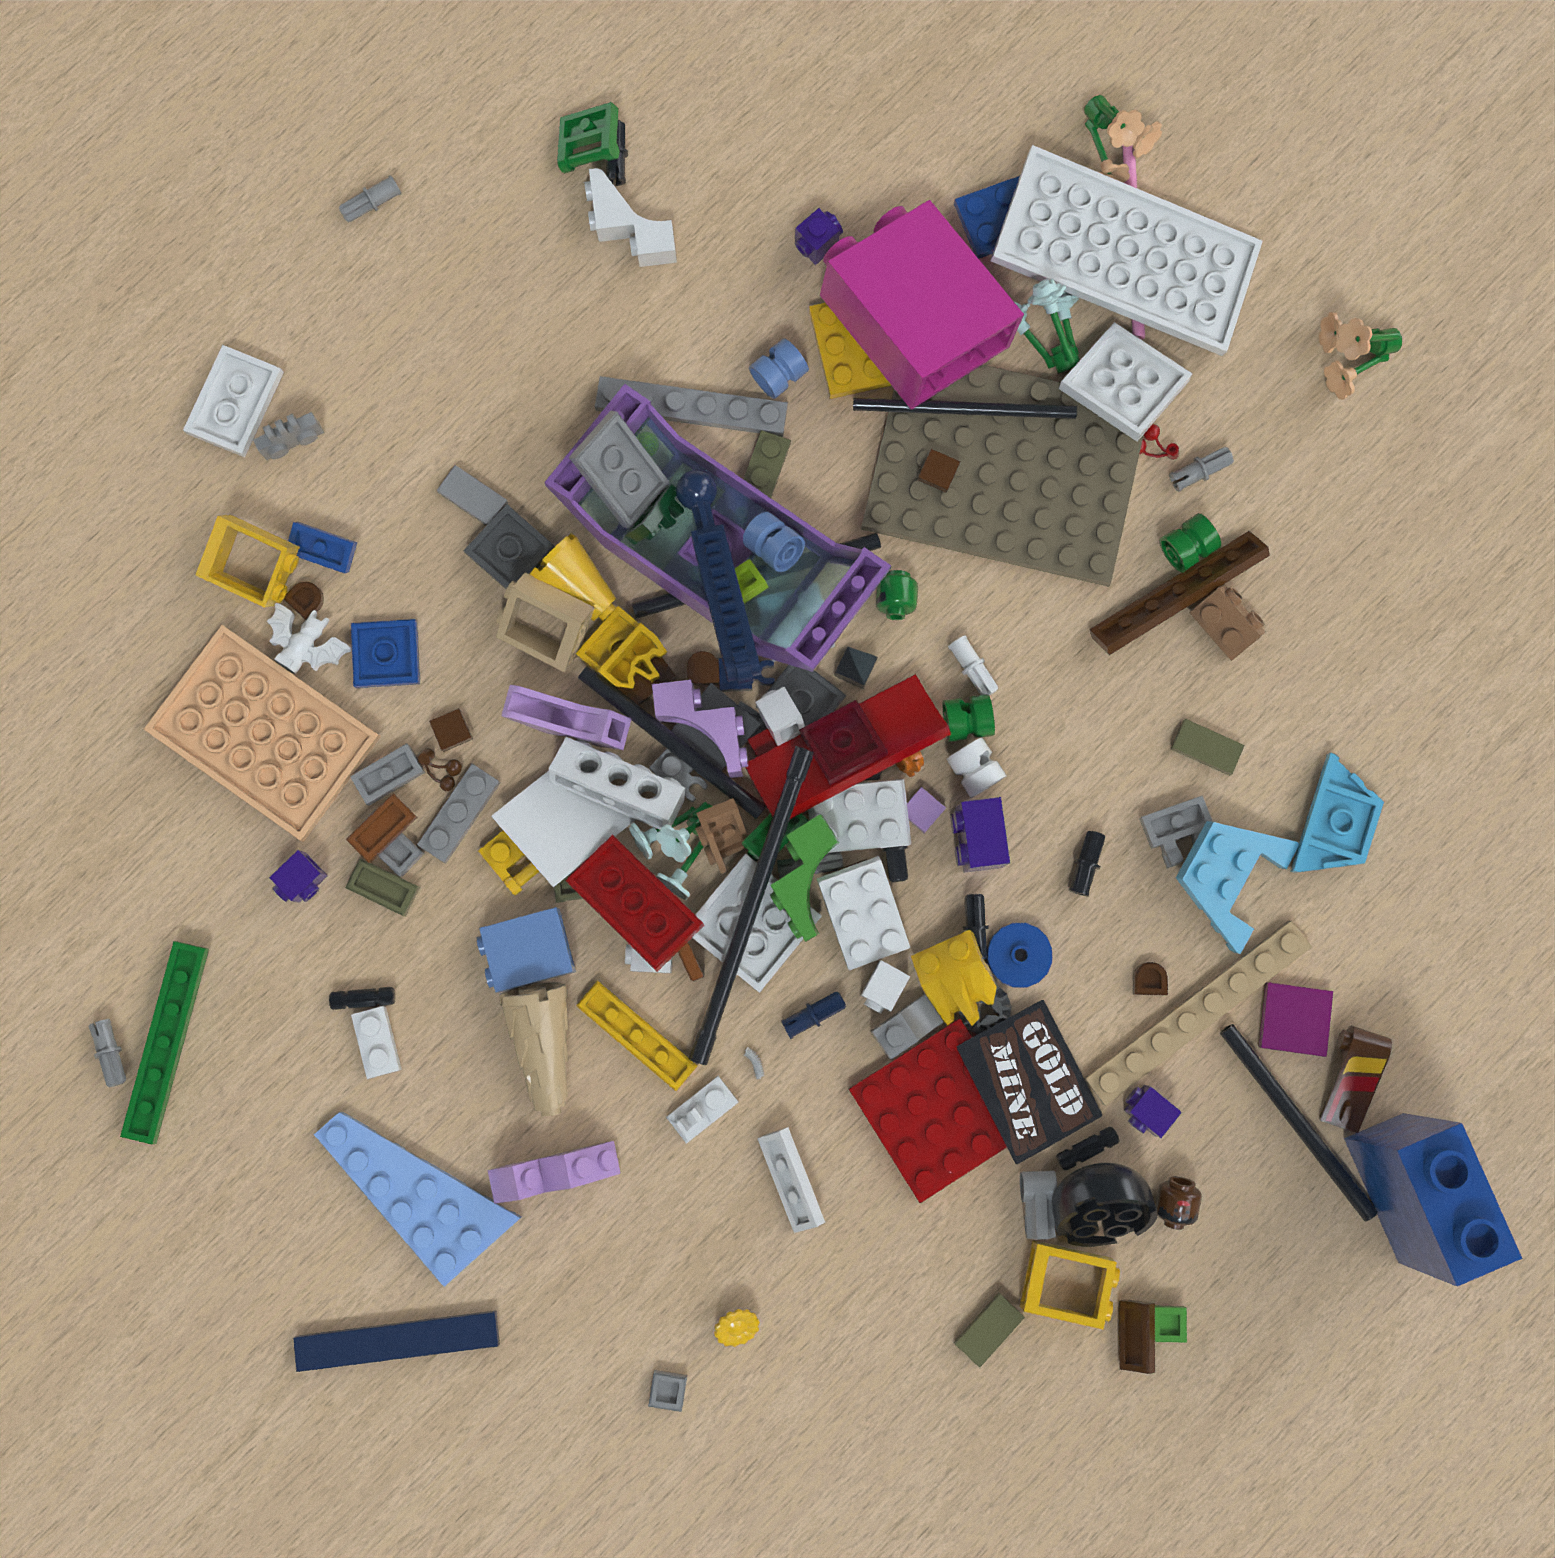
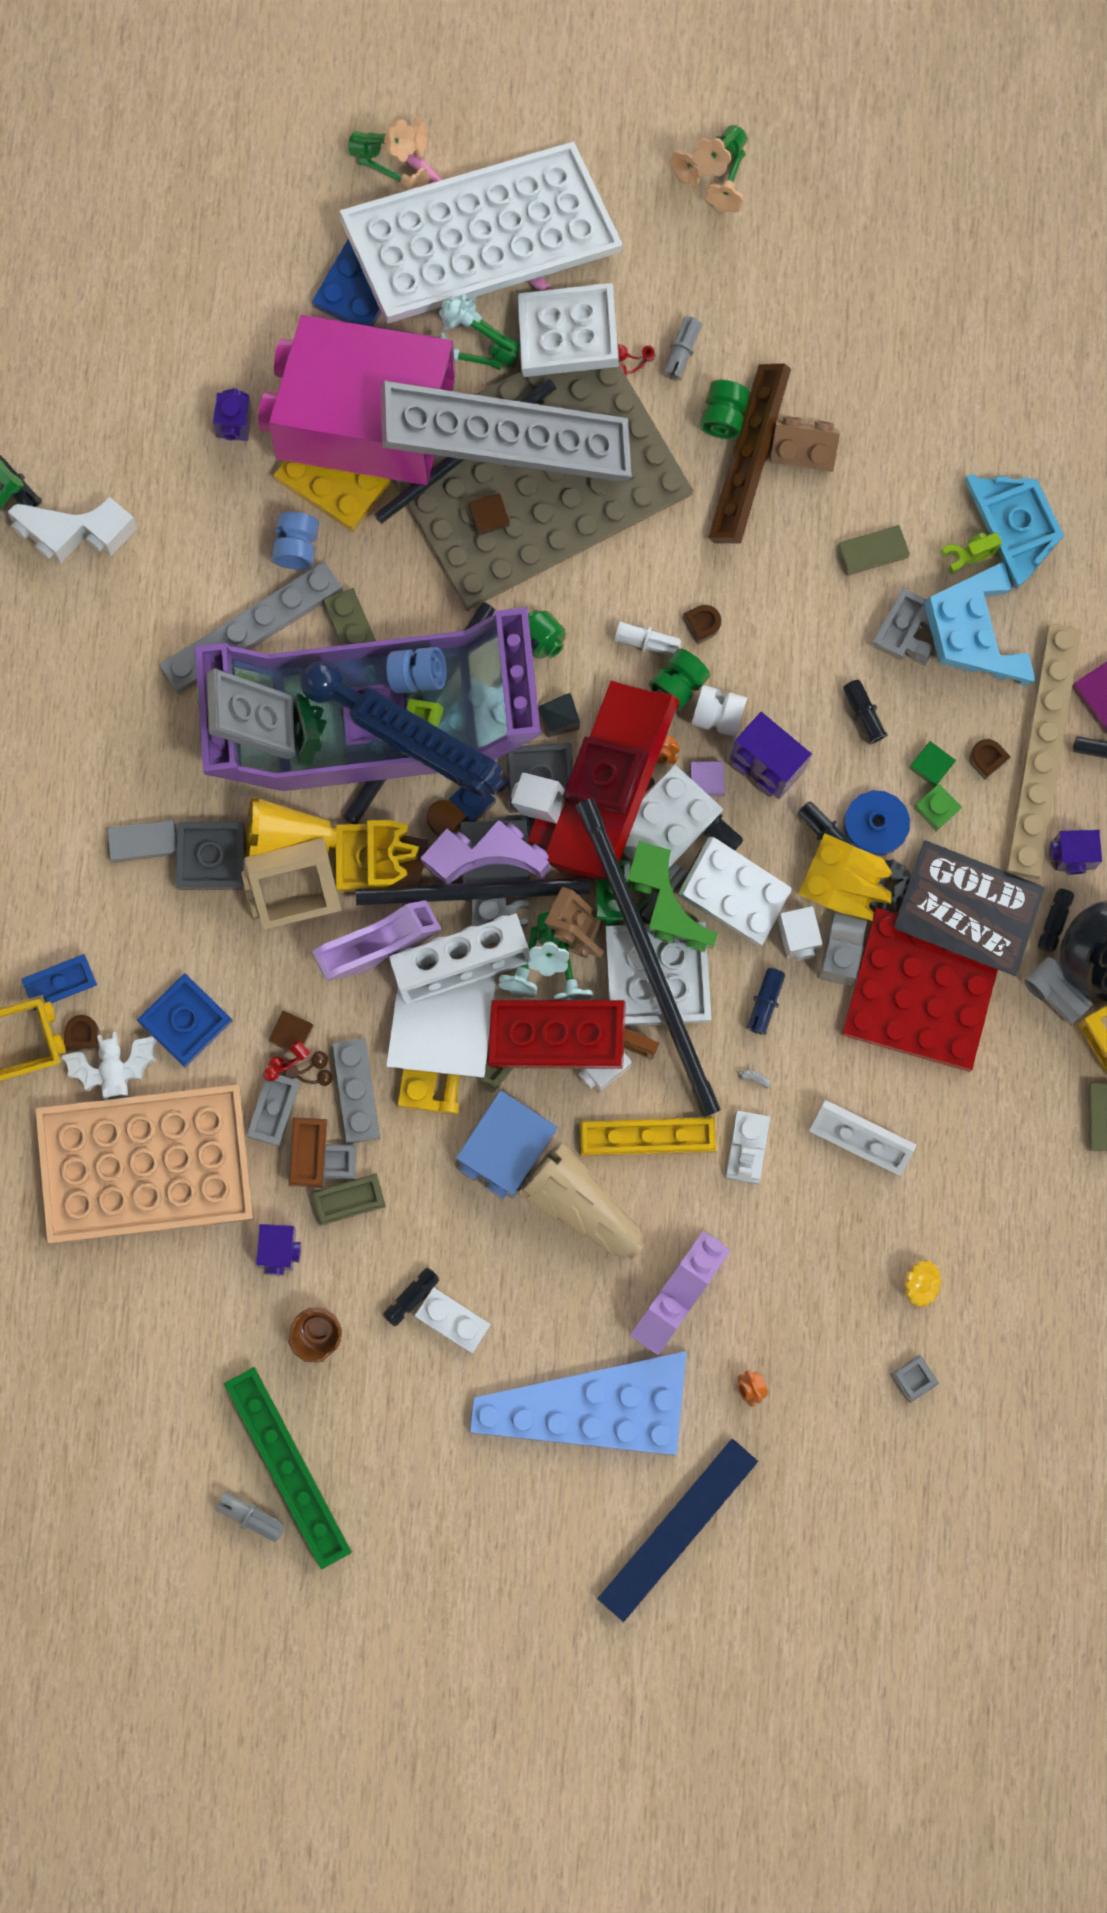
camera: 45 degrees left, 5 degrees down
none -> red piece [263,1040,310,1082]
none -> dark orange hair [288,1308,342,1363]
none -> light grey plate [380,381,632,482]
none -> reddish brown tile [683,605,722,644]
none -> orange plate [737,1370,767,1407]
none -> green tile [909,741,956,788]
none -> bright green plate [914,784,962,832]
none -> lime plate [940,532,1003,575]

